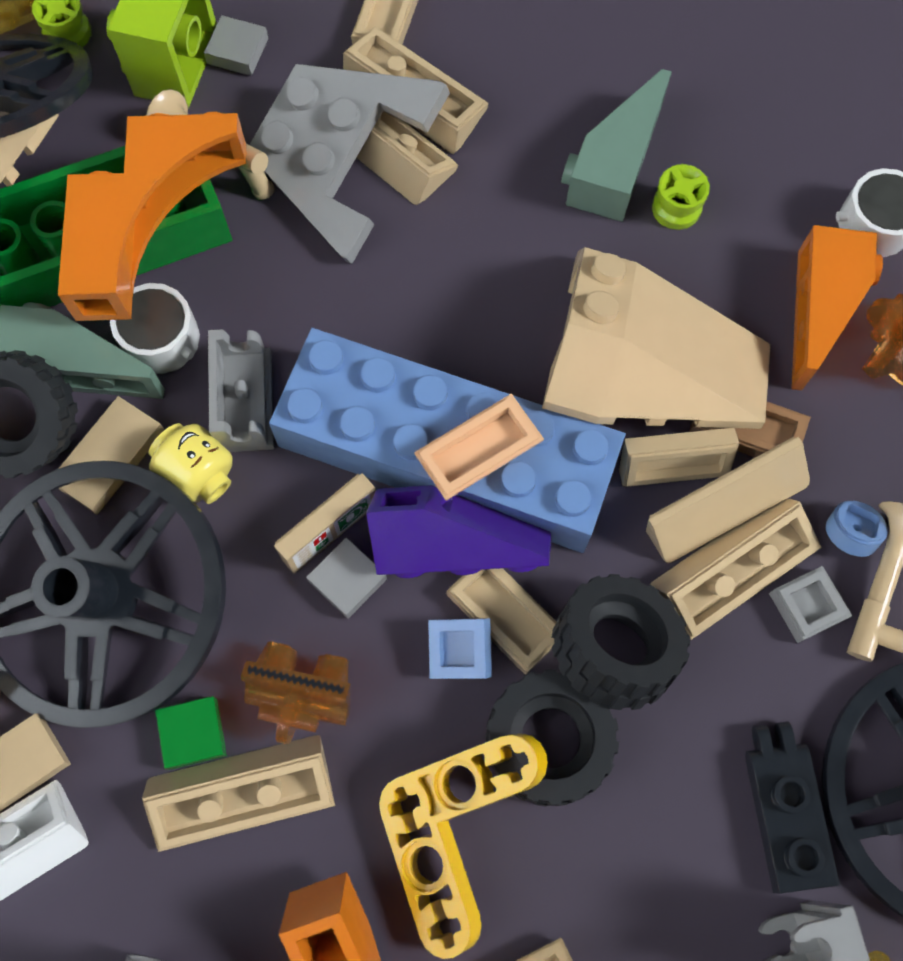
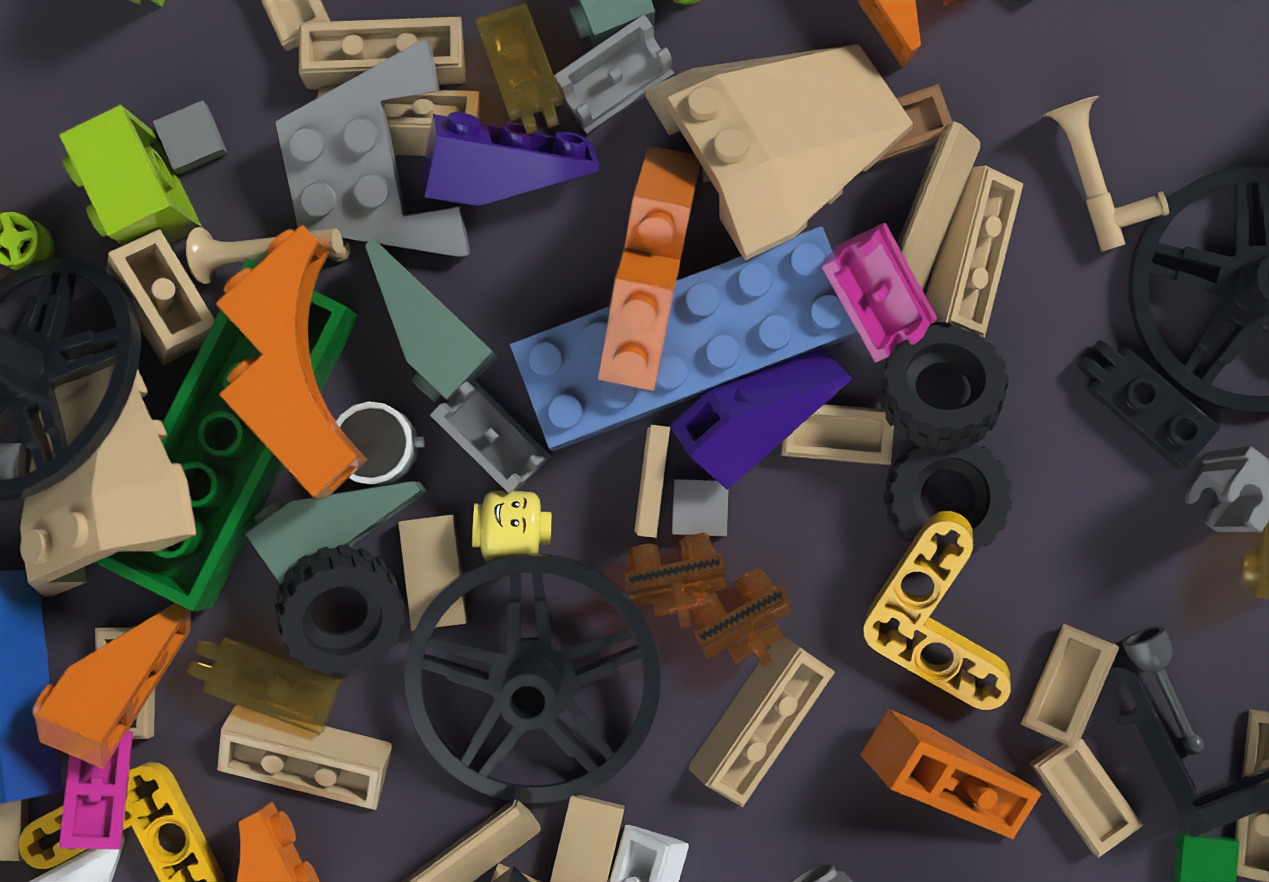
camera: 40 degrees left, 15 degrees up
green tile [155,696,227,770] -> none
light nougat tile [414,393,544,501] -> none
medium blue plate [428,618,492,679] -> none
tan tile [619,428,739,487] -> none
light grey tile [769,566,852,644] -> none
medium blue tile [826,501,888,557] -> none
none -> tan brick [106,229,215,366]
none -> sand green slope [365,238,498,402]
none -> dark purple slope [421,112,600,206]
none -> clear yellow hinge [475,3,563,134]
none -> light grey hinge [554,14,674,136]
none -> orange arch [598,145,700,391]
none -> clear orange hips [624,532,727,629]
none -> dark pink hinge [821,223,937,362]

